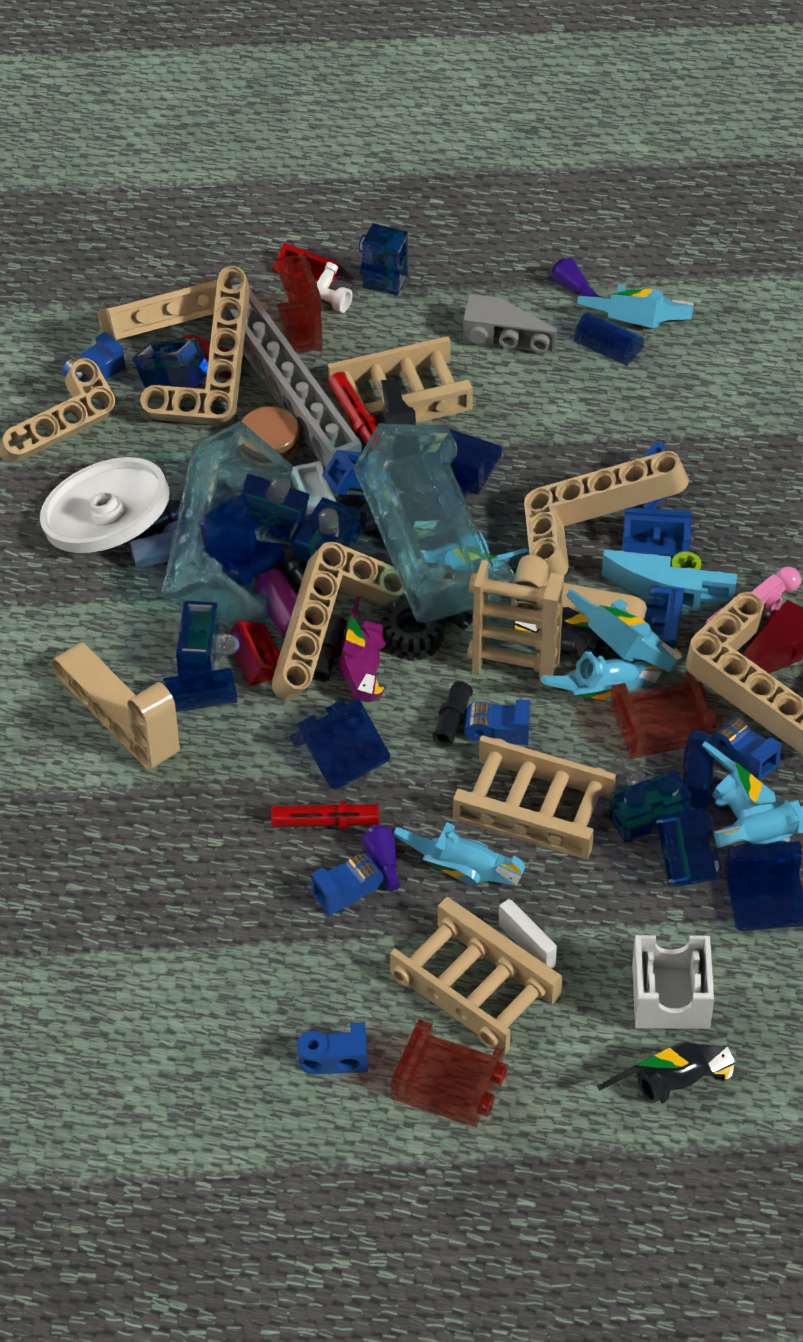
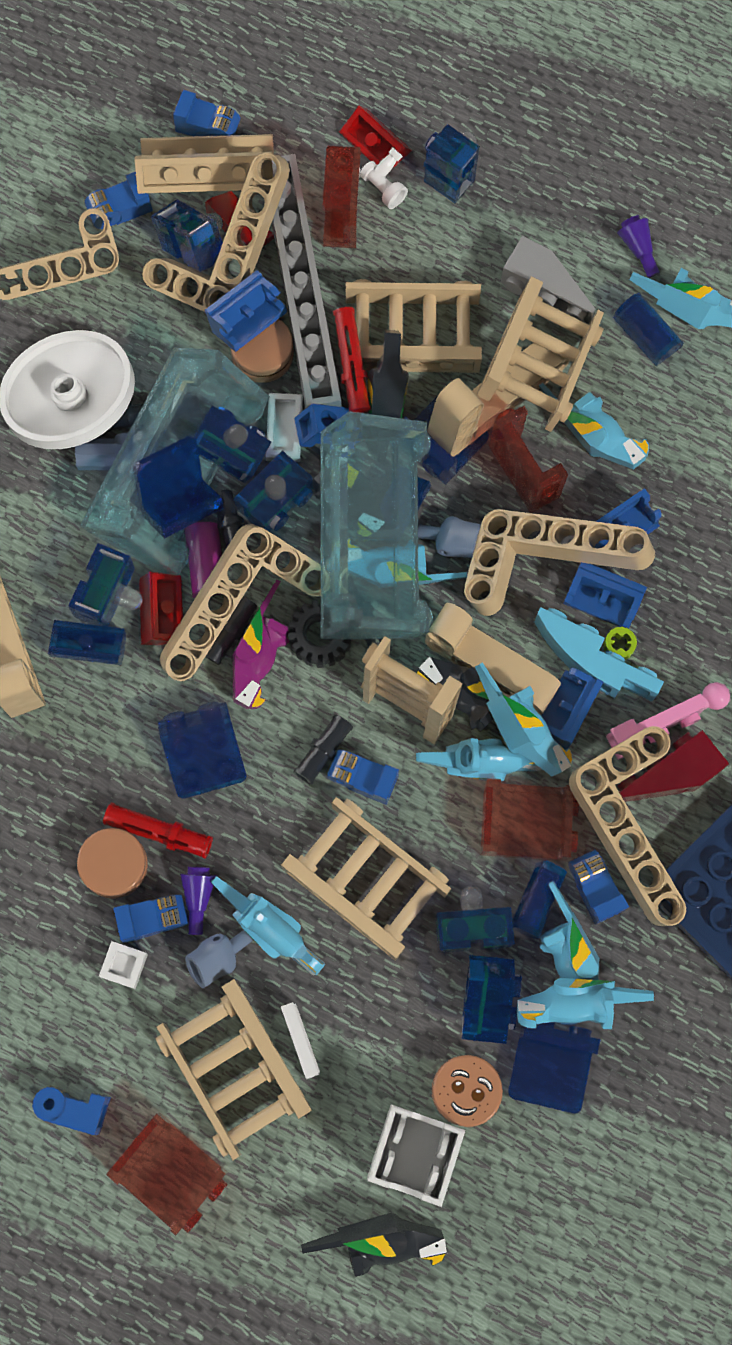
camera: 15 degrees right, 25 degrees up
none -> nougat head [77,828,148,899]
none -> white plate [99,941,148,989]
none -> blue leg [173,90,241,137]
none -> sand blue piece [185,930,253,988]
none -> blue hinge [205,270,287,352]
none -> sand blue piece [417,516,481,559]
none -> tan beam [427,343,570,457]
none -> nougat head [432,1055,503,1127]
none -> tan fence [477,276,604,432]
none -> clear red panel [489,406,568,513]
none -> medium azure animal [539,383,649,470]

